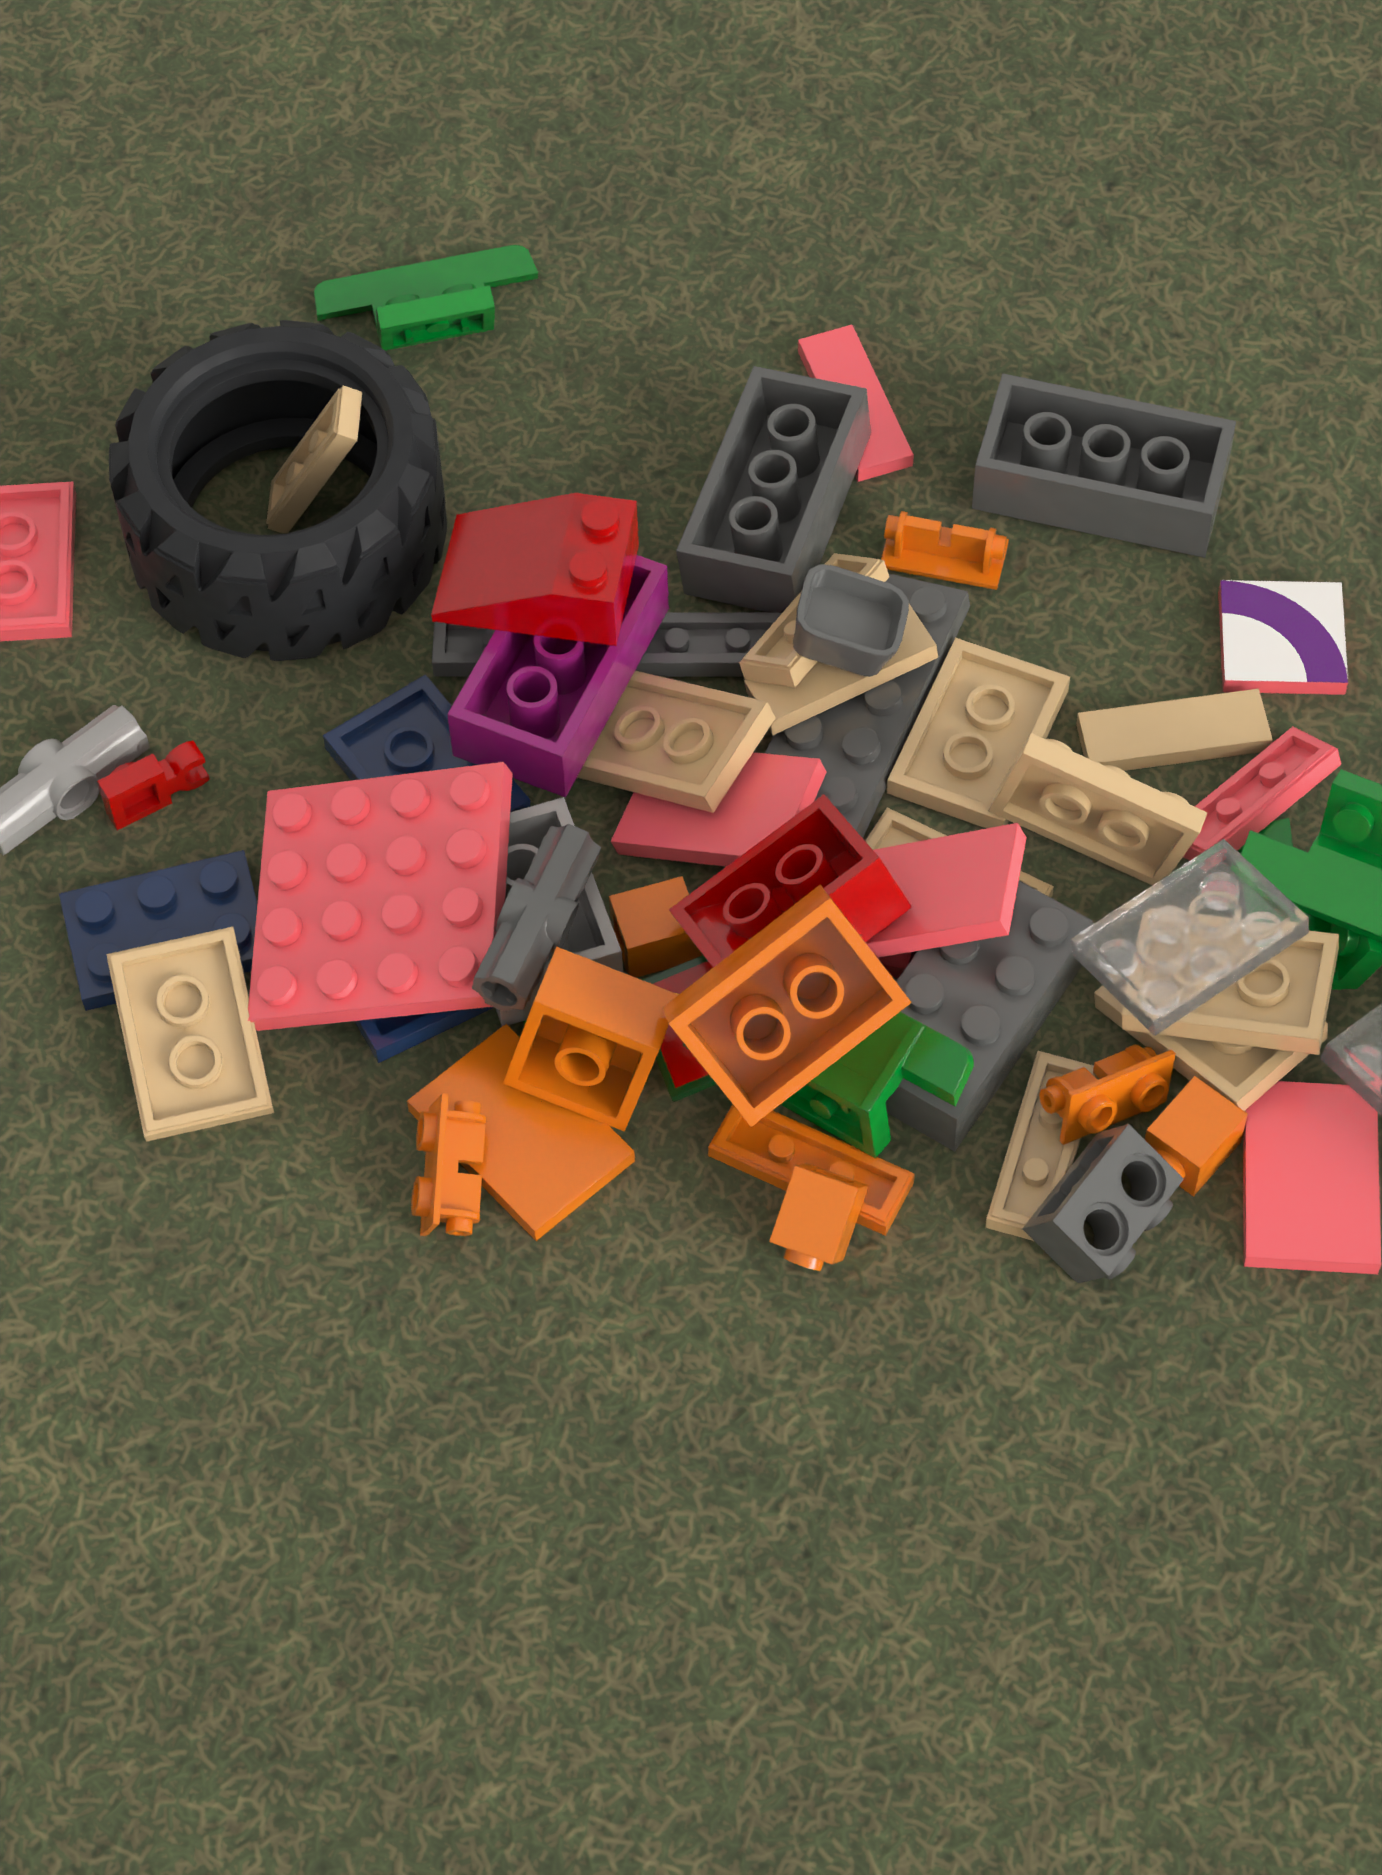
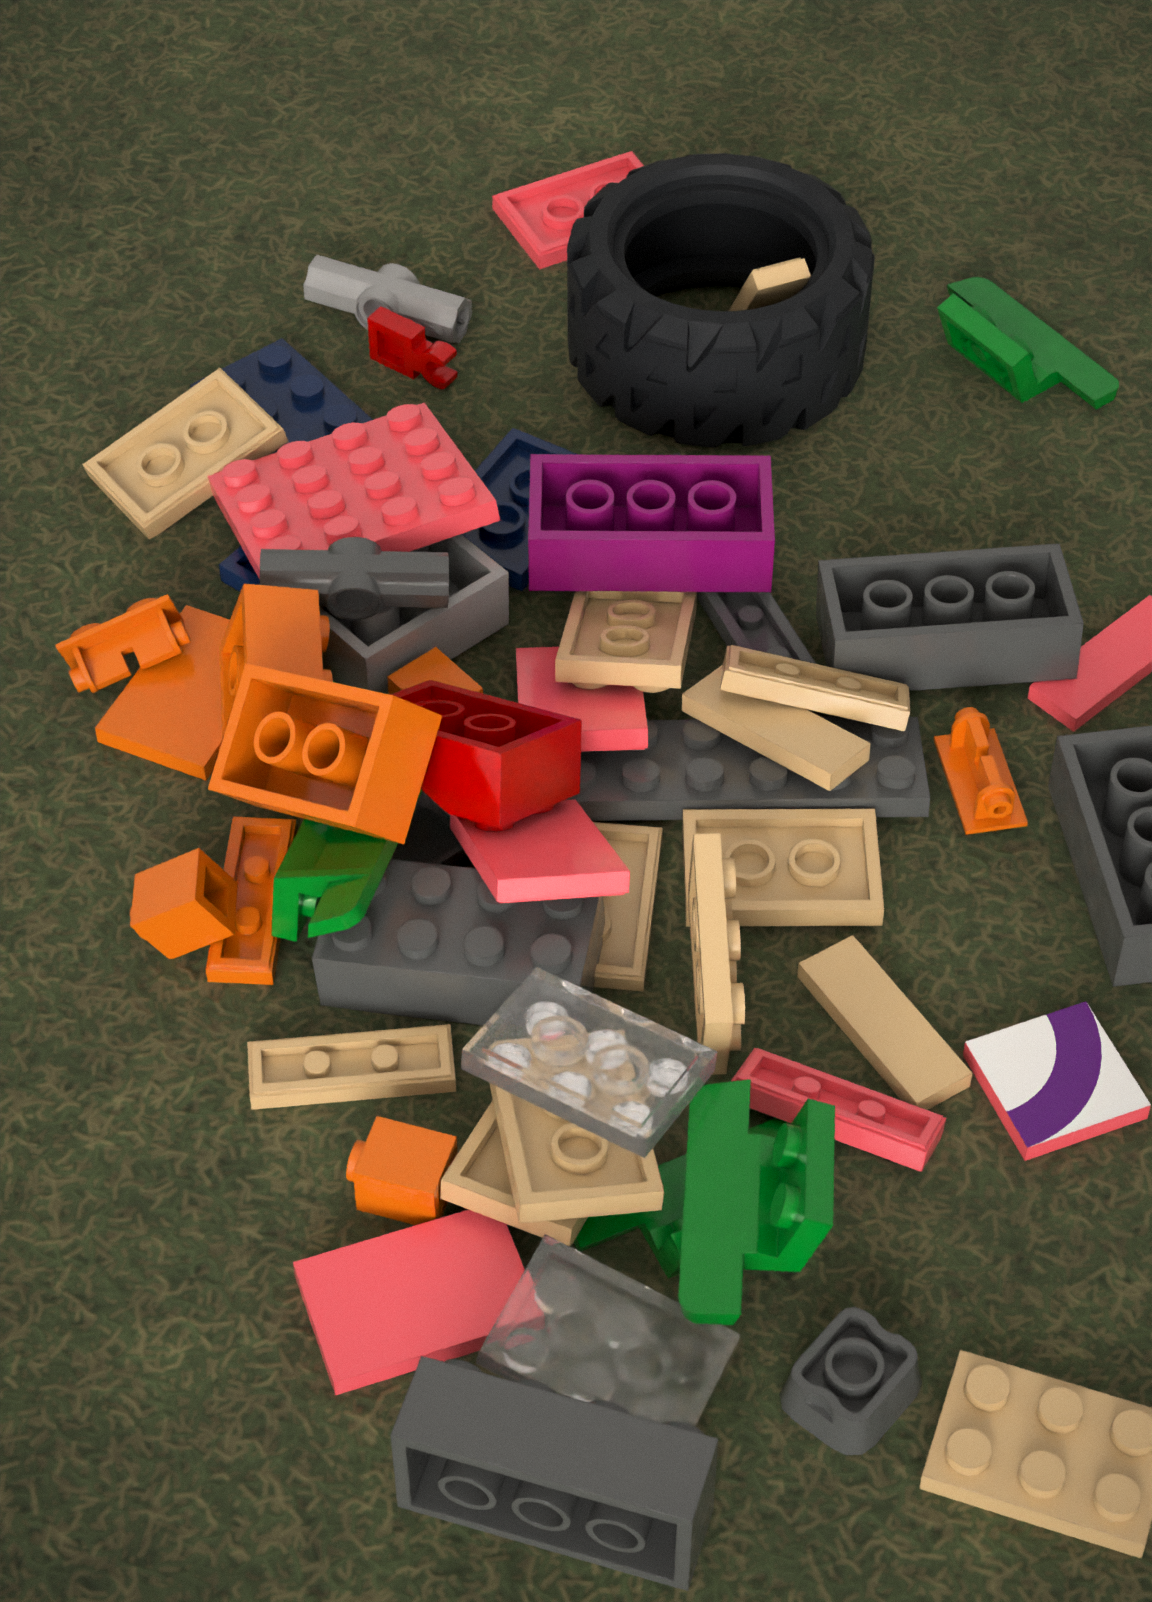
camera: 65 degrees right, 10 degrees down
red slope [431,493,639,646] -> none
dark grey piece [793,564,909,677] -> none
dark grey brick [1022,1124,1184,1283] -> none
orange hinge [1039,1045,1176,1145] -> none

